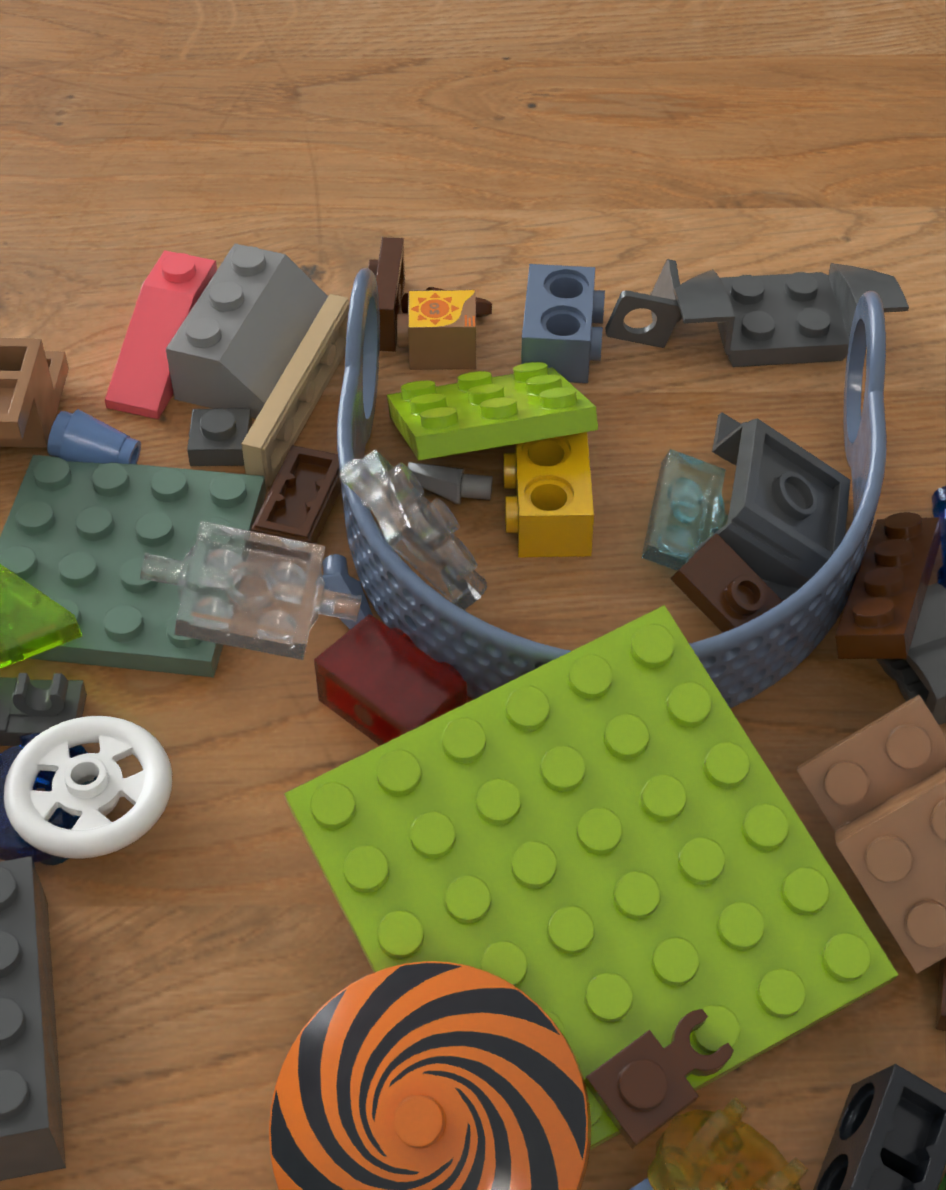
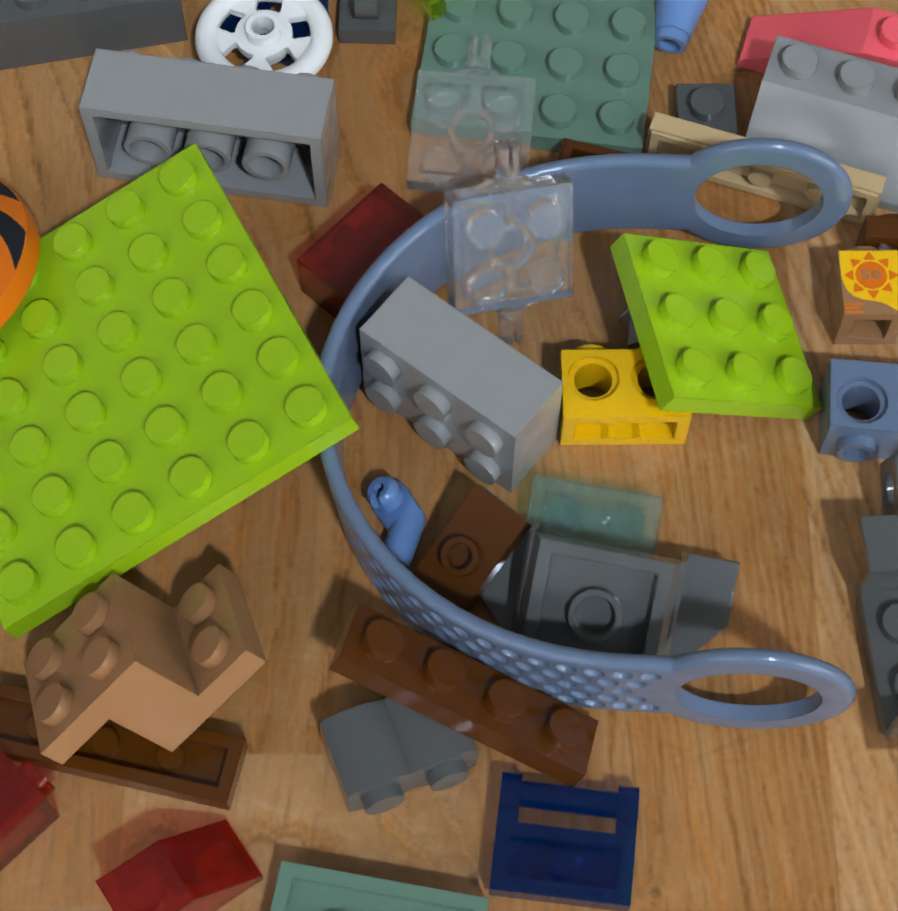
camera: 90 degrees right, 15 degrees up
none -> light grey brick [79,48,341,207]
none -> light grey brick [359,276,563,493]

